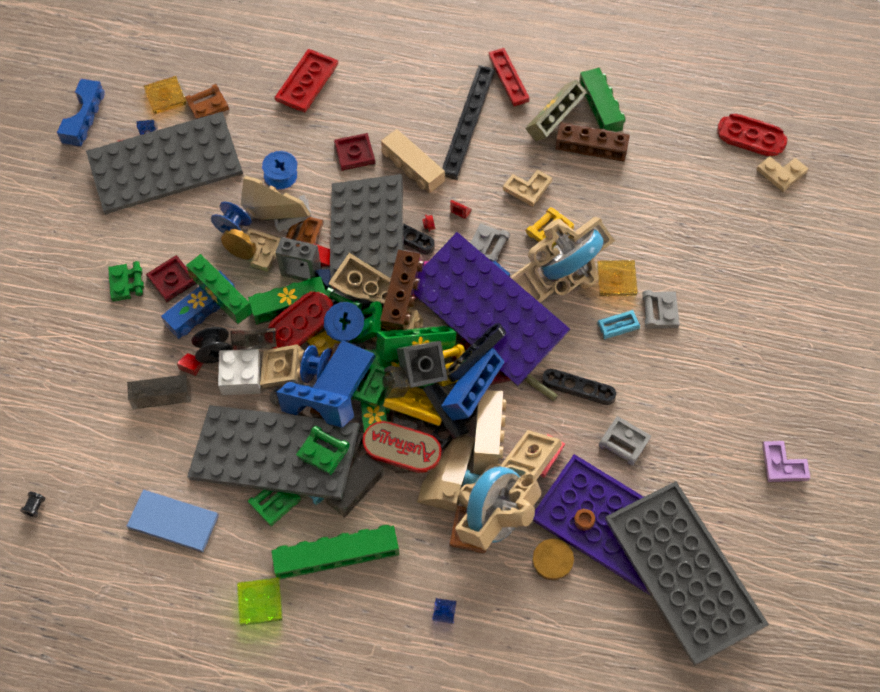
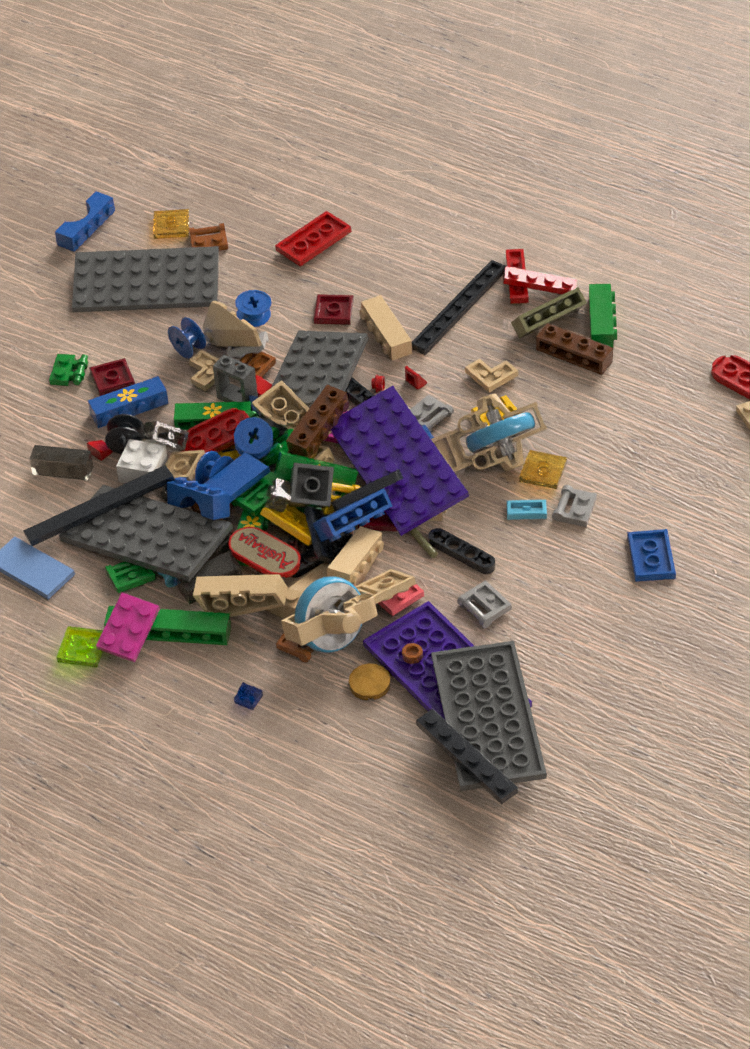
camera: 20 degrees right, 15 degrees down
clear blue tile [136,119,157,135] -> none
green brick [186,254,252,325] -> none
pearl gold tile [221,229,257,259] -> none
green plate [296,426,350,475] -> none
lavender plate [762,441,810,482] -> none
none -> black tile [23,465,175,546]
none -> dark pink plate [96,592,160,663]
none -> tan wedge [193,574,288,617]
none -> black plate [416,709,518,805]
none -> plate [503,266,577,295]
none -> blue tile [627,529,676,582]

